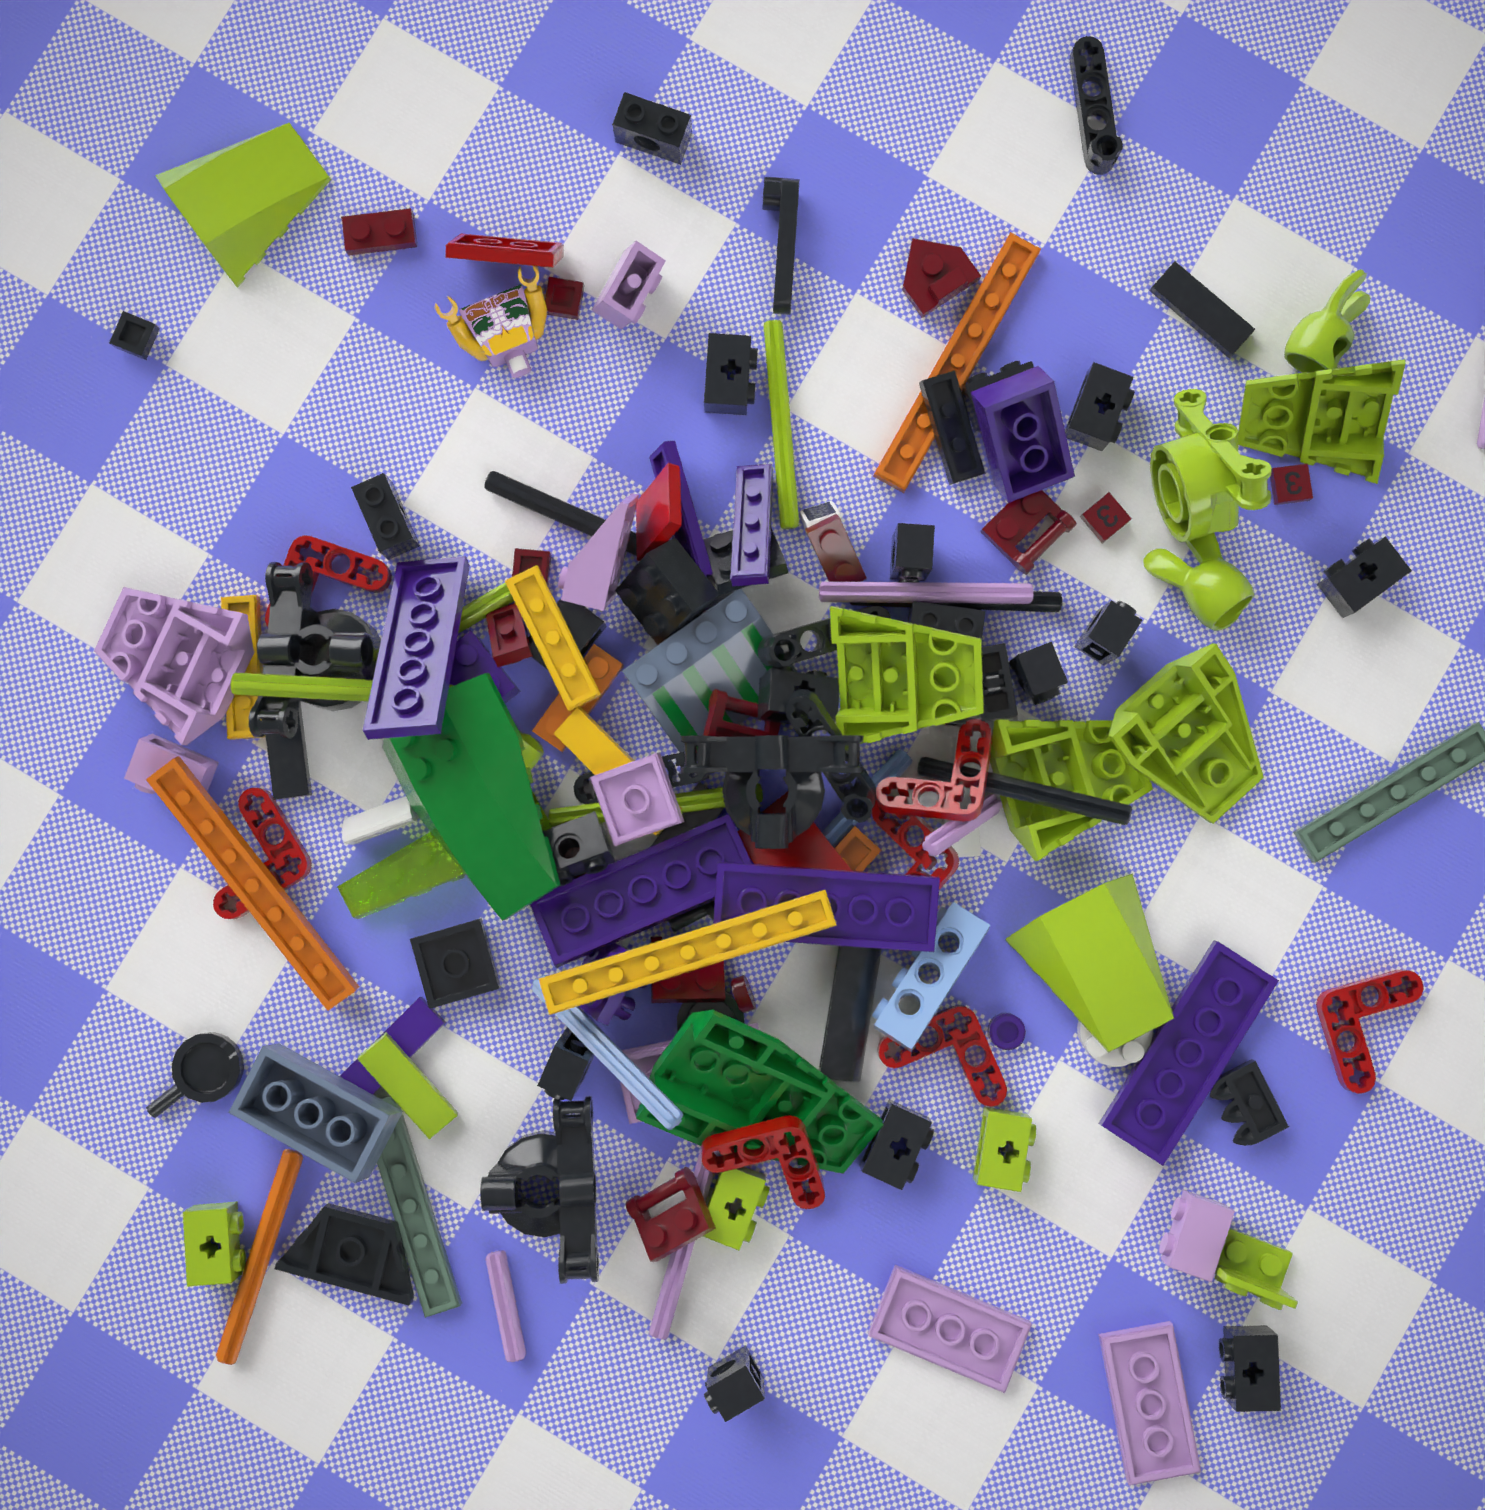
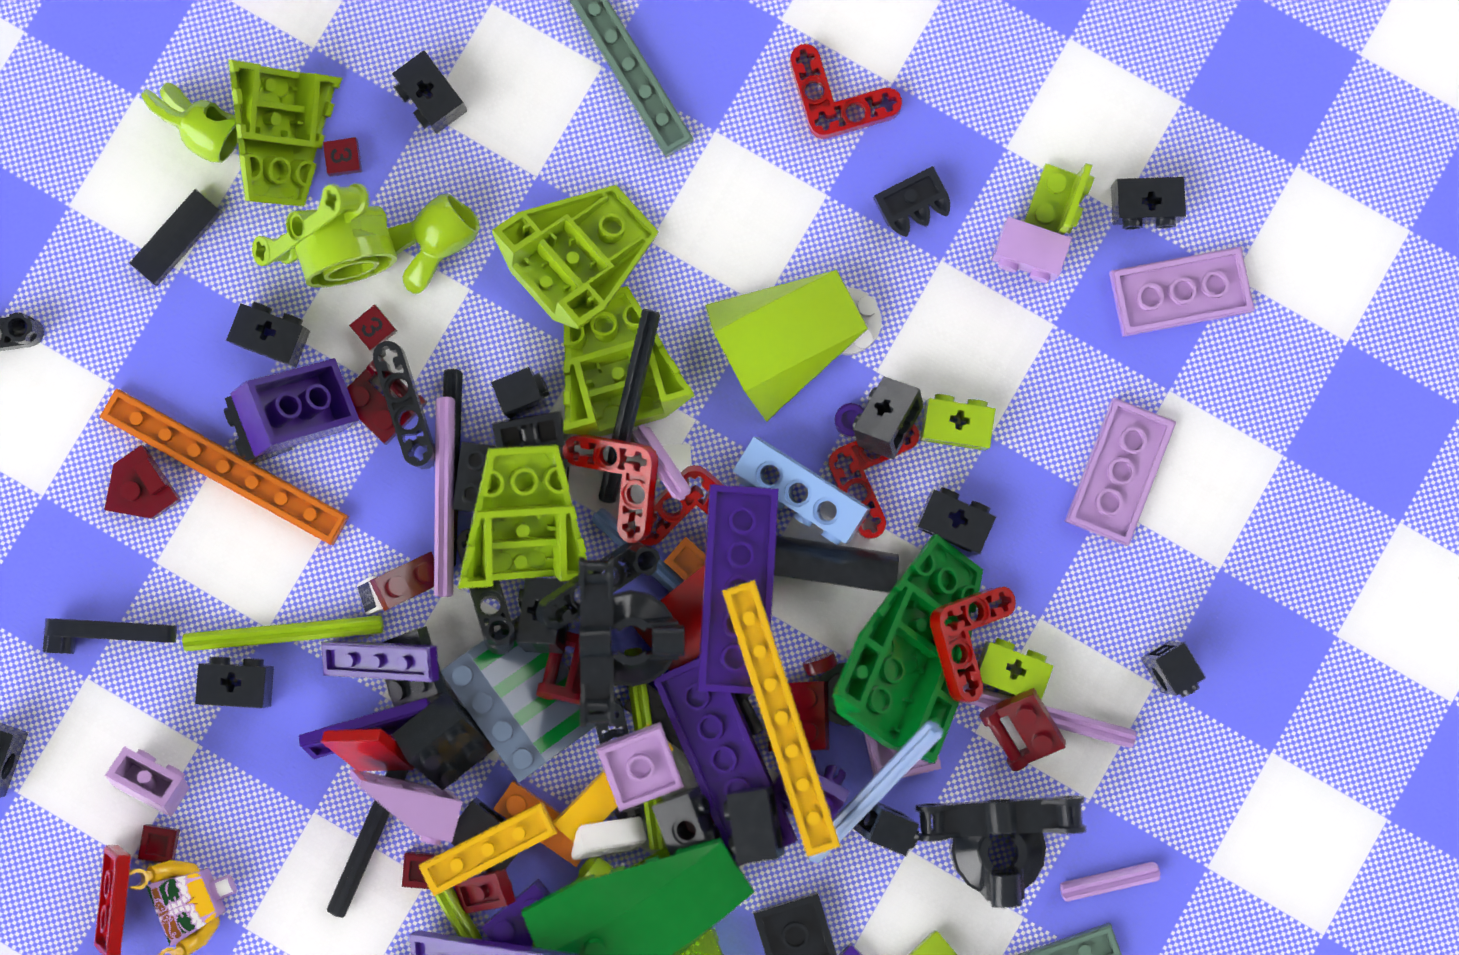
camera: 90 degrees left, 0 degrees up
black brick [890,523,935,582] -> none
black tile [919,370,986,485] -> none
black brick [1074,600,1142,666] -> none
dark purple plate [1098,940,1279,1166] -> none
none -> black beam [373,341,435,469]
none -> white slope [571,817,646,860]
none -> black brick [723,785,785,864]
none -> black brick [853,376,924,460]

